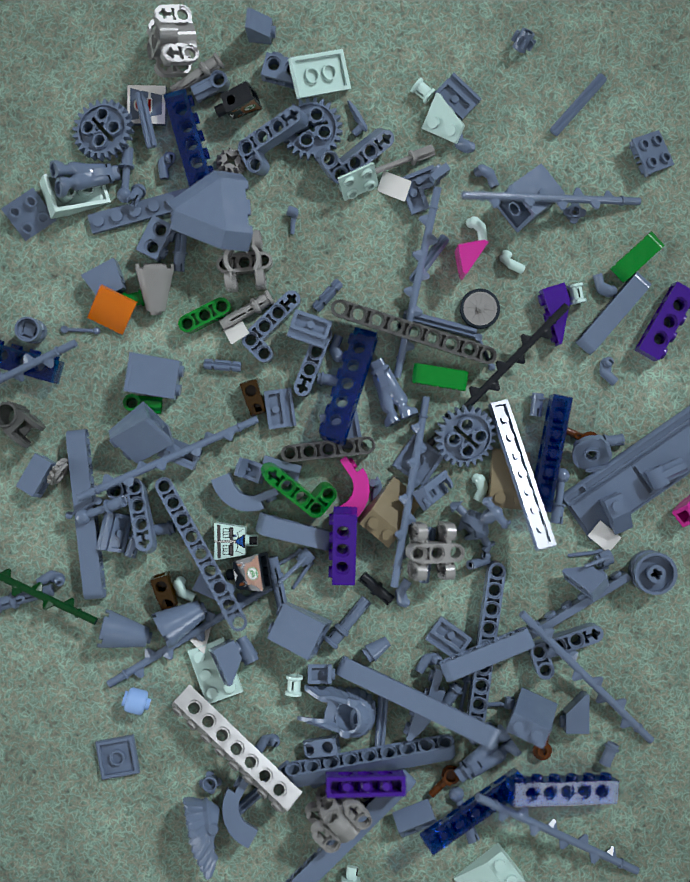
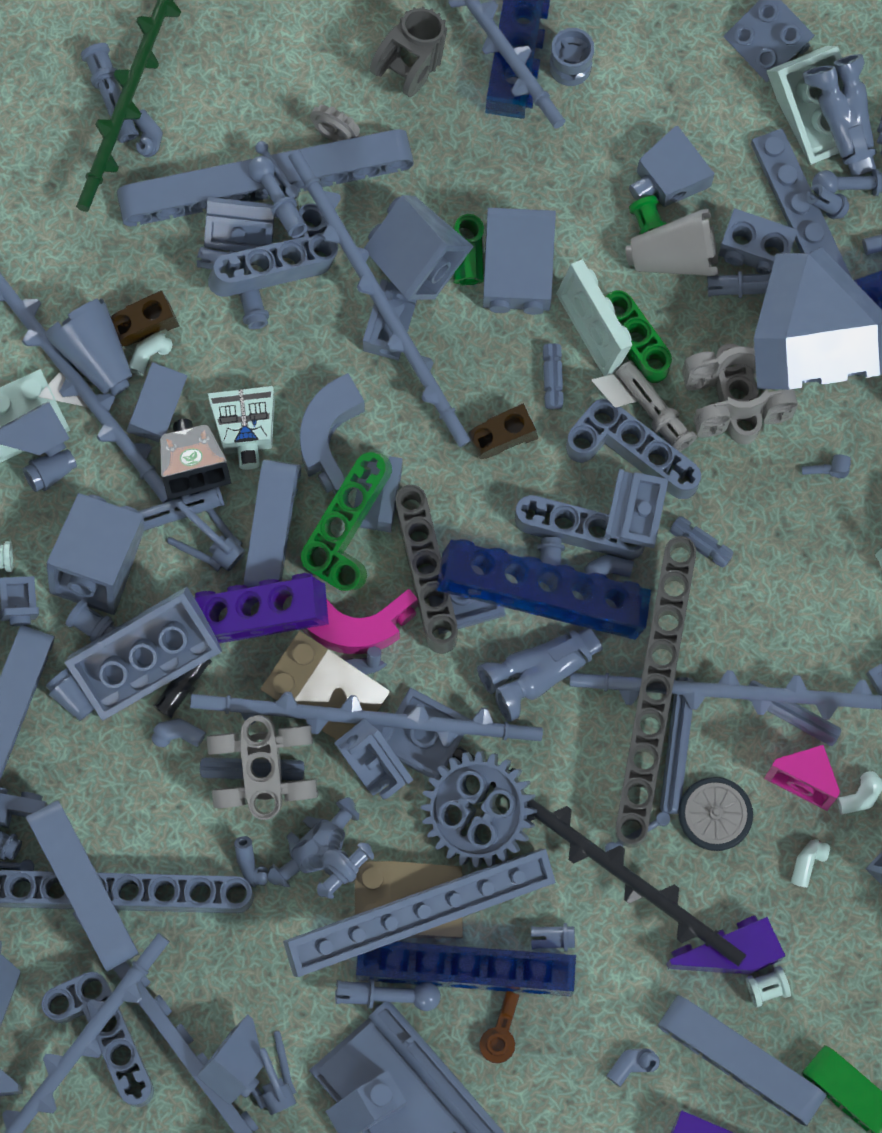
camera: 80 degrees right, 15 degrees down
sand blue hinge [16,453,56,498] -> none
sand blue hinge [60,326,100,335] -> none
orange slope [87,285,138,335] -> none
sand blue cone [97,609,152,648] -> none
sand blue beam [155,477,247,632] -> none
sand blue bracket [234,457,264,484] -> none
sand blue plate [264,388,297,430] -> none
green beam [411,363,469,391] -> none
sand blue arm [415,652,443,674] -> none
sand blue plate [425,615,472,657] -> none
light aqua arm [472,473,488,503] -> none
sand blue plate [572,435,612,473] -> none
white sticker [588,520,621,550] -> none
sand blue arm [593,273,617,297] -> none
sand blue pin [602,433,625,447] -> none
none -> sand blue slope [65,586,222,721]
none -> light aqua plate [556,259,632,376]

